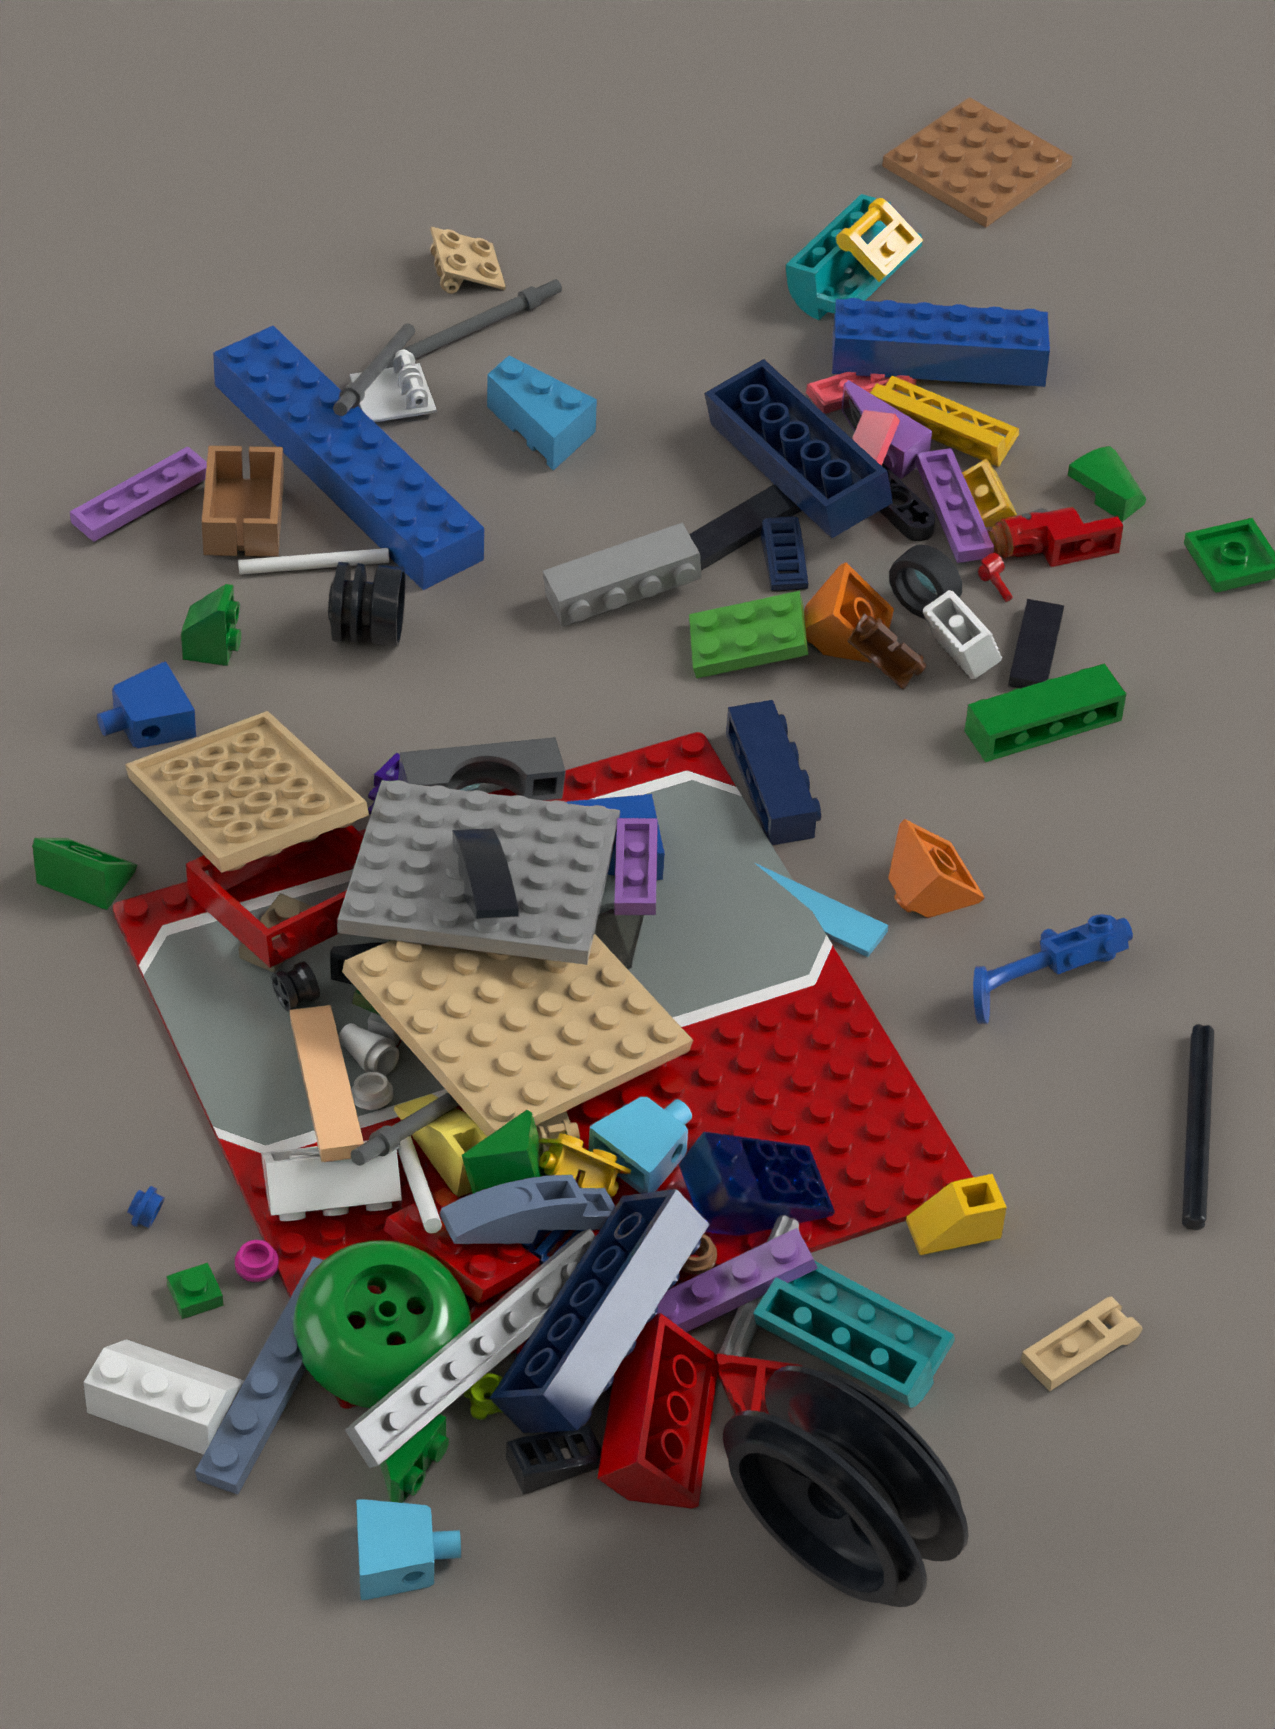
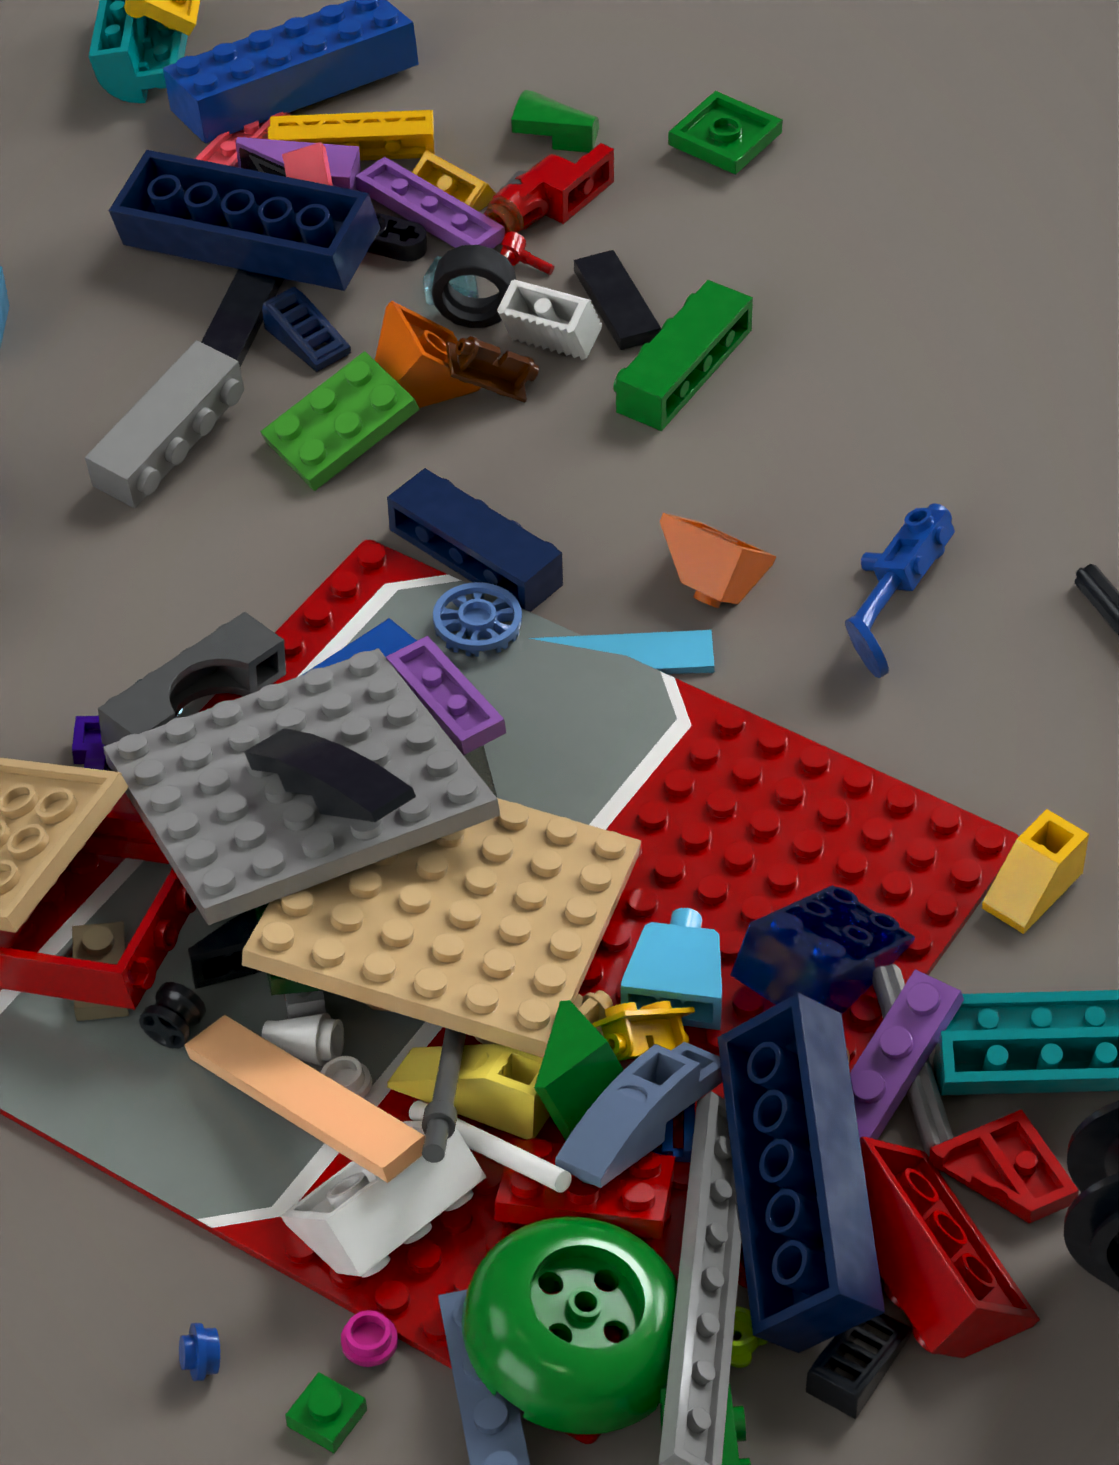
camera: 30 degrees left, 0 degrees up
none -> medium blue wheel [433,582,522,657]

